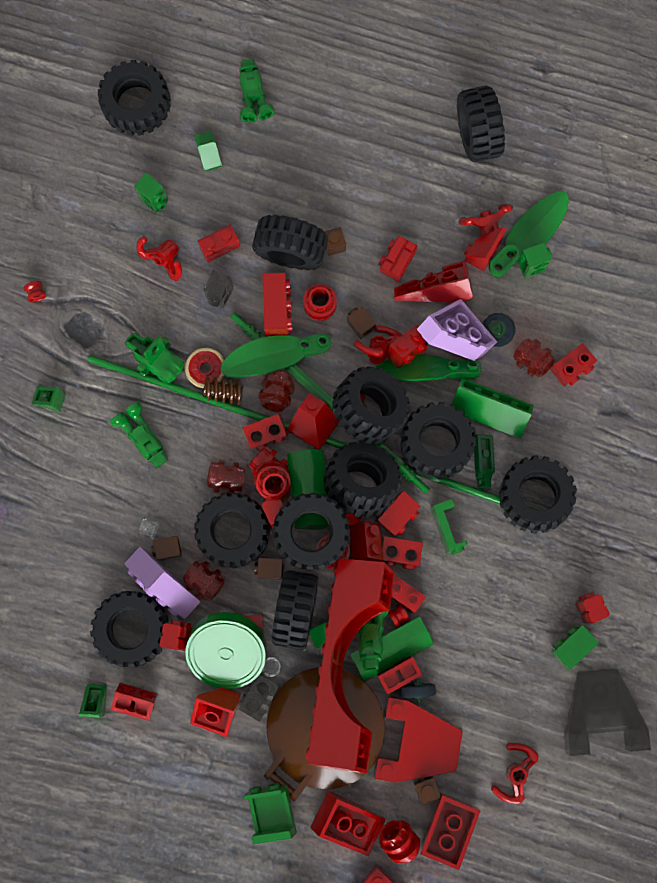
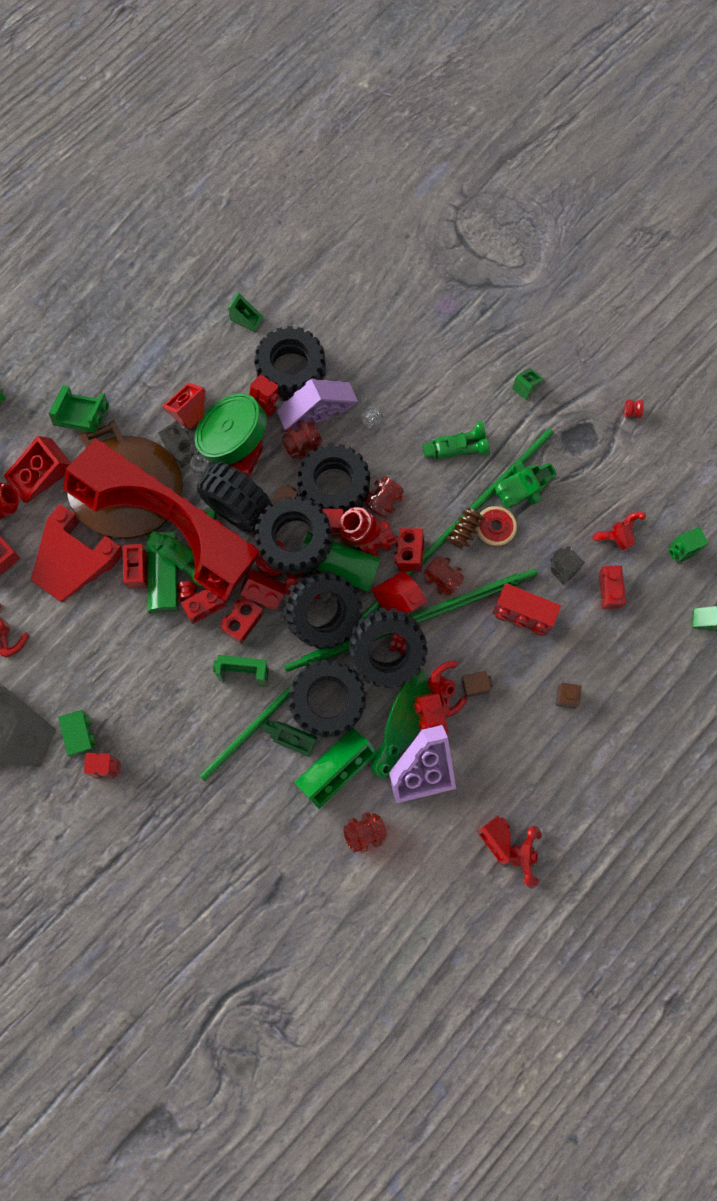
camera: 110 degrees right, 5 degrees down
red brick [110,683,158,721] -> none
reddish brown brick [151,536,182,561] -> none
green plant [221,333,332,378] -> none
black tyre [252,215,328,270] -> none
red piece [303,284,337,321] -> none
red brick [375,491,421,536] -> none
red brick [378,236,418,282] -> none
red wedge [394,261,473,303] -> none
black wheel [400,678,436,703] -> none
reddish brown brick [413,776,441,805] -> none
black tyre [457,85,505,162] -> none
black wheel [483,313,515,347] -> none
green plant [489,191,569,277] -> none
black tyre [499,456,577,534] -> none
green brick [518,243,552,279] -> none
red brick [550,343,597,387] -> none

